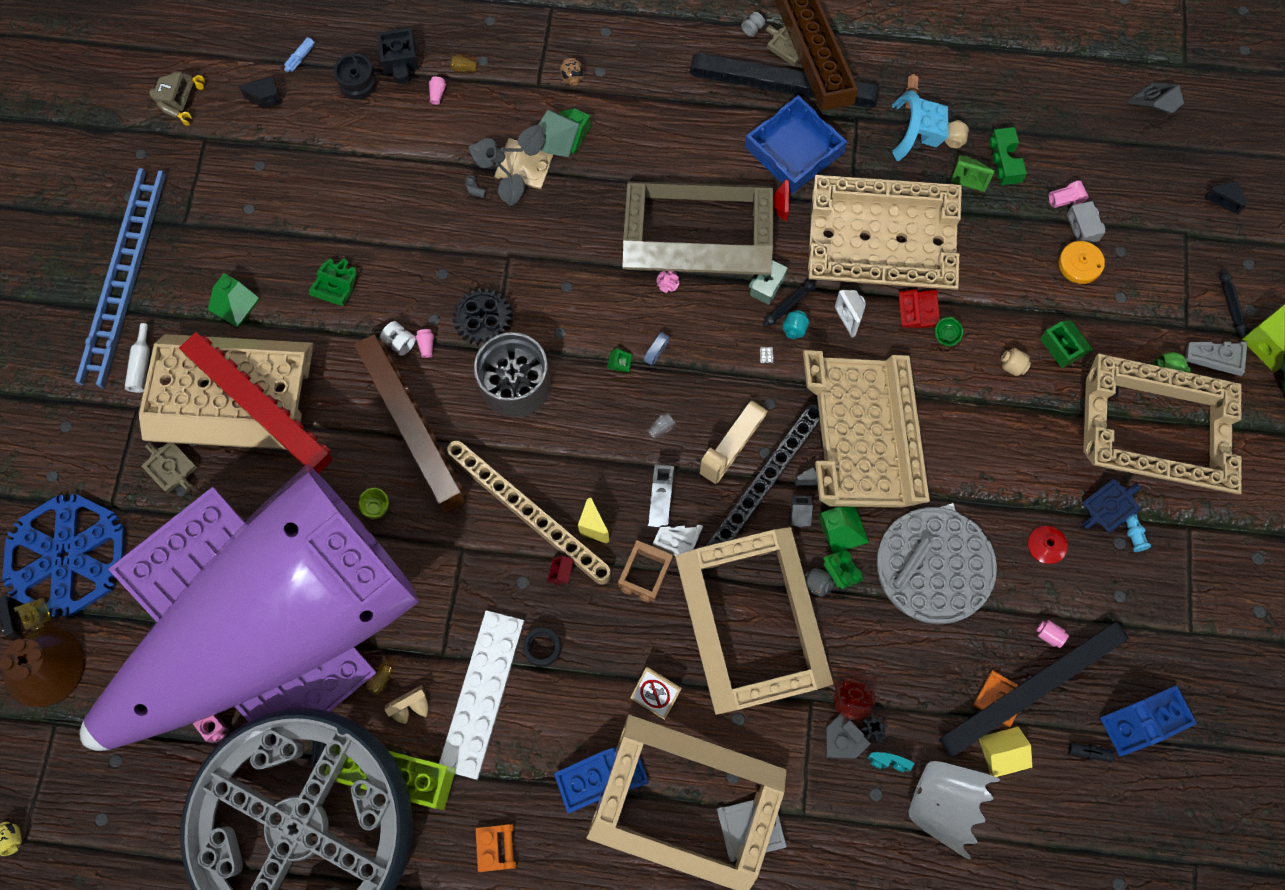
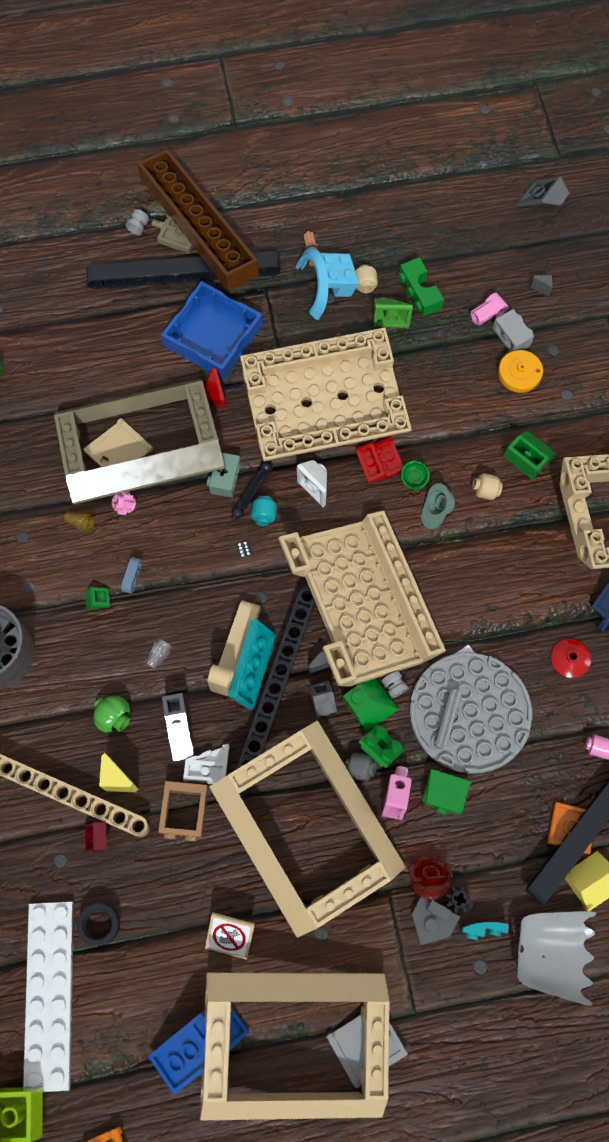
camera: 20 degrees left, 0 degrees up
none -> clear yellow cone [64,512,95,533]
none -> tan container [83,418,154,467]
none -> bright green plant [93,696,130,733]
none -> teal tile [228,619,276,710]
none -> light grey wheel [382,671,409,698]
none -> bright pink torso [382,766,412,820]
none -> sand green piece [421,483,455,529]
none -> green torso [422,769,471,815]
none -> dark grey slope [530,275,553,296]

